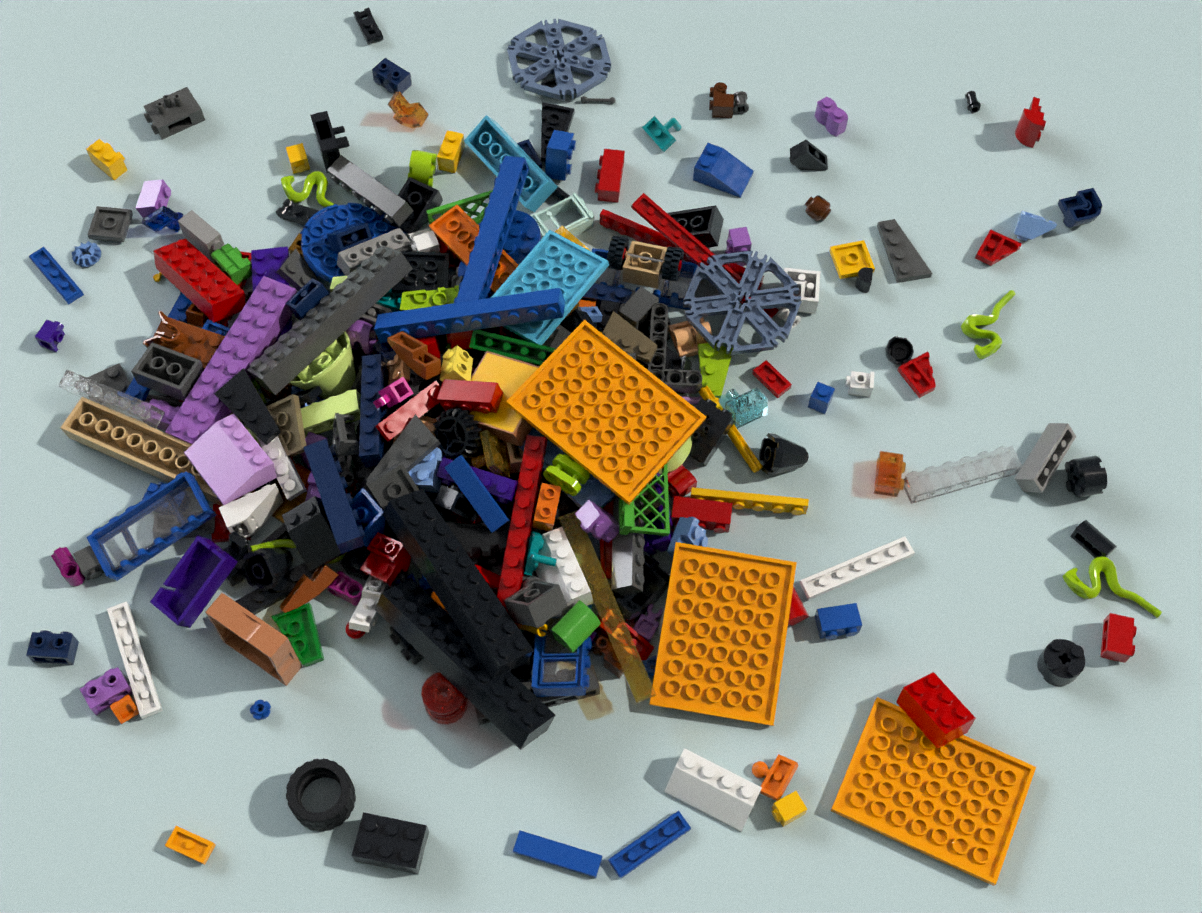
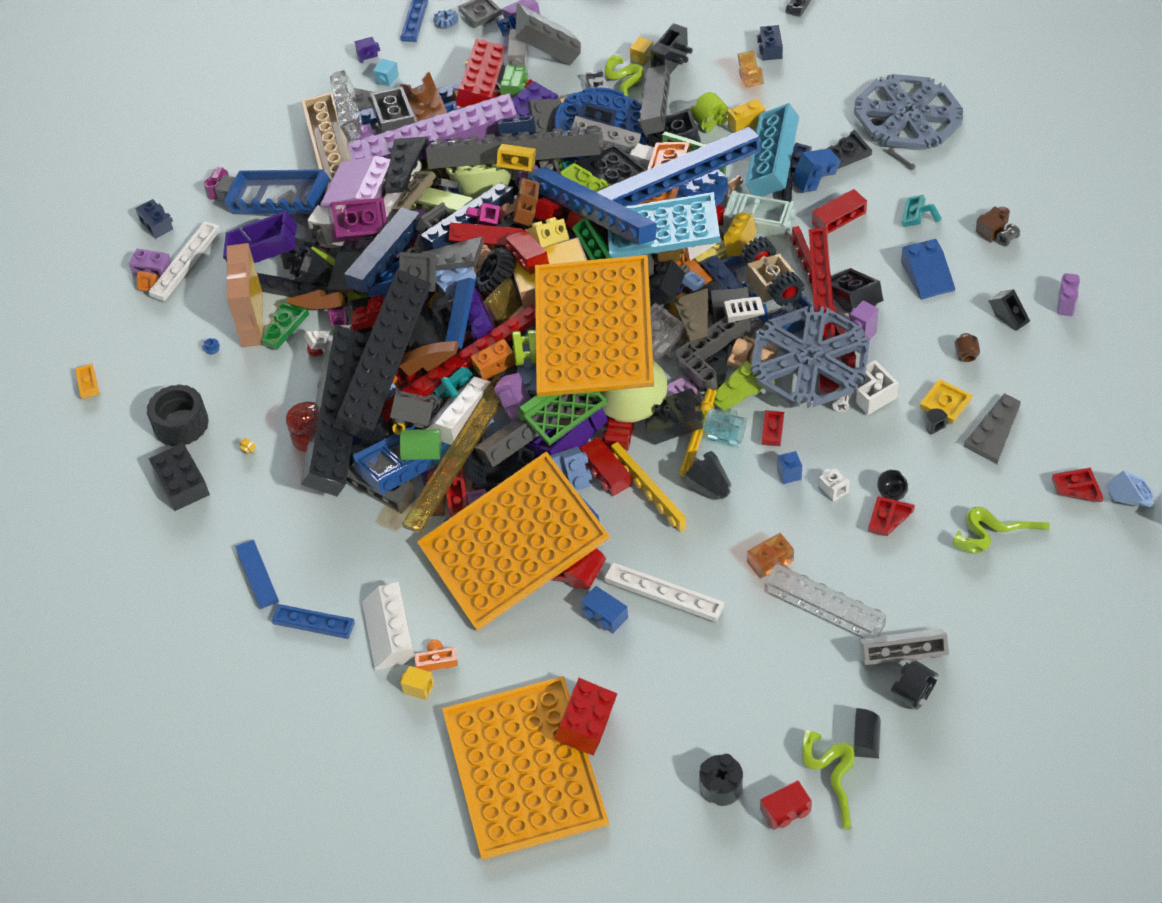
camera: 55 degrees right, 10 degrees down
none -> yellow plate [238,437,256,454]
none -> magenta slope [328,198,388,242]
none -> medium azure brick [373,58,399,87]
none -> dark orange slope [399,341,459,376]
none -> yellow brick [496,144,536,171]
none -> dark grey slope [516,3,581,65]
none -> white slope [724,297,765,323]

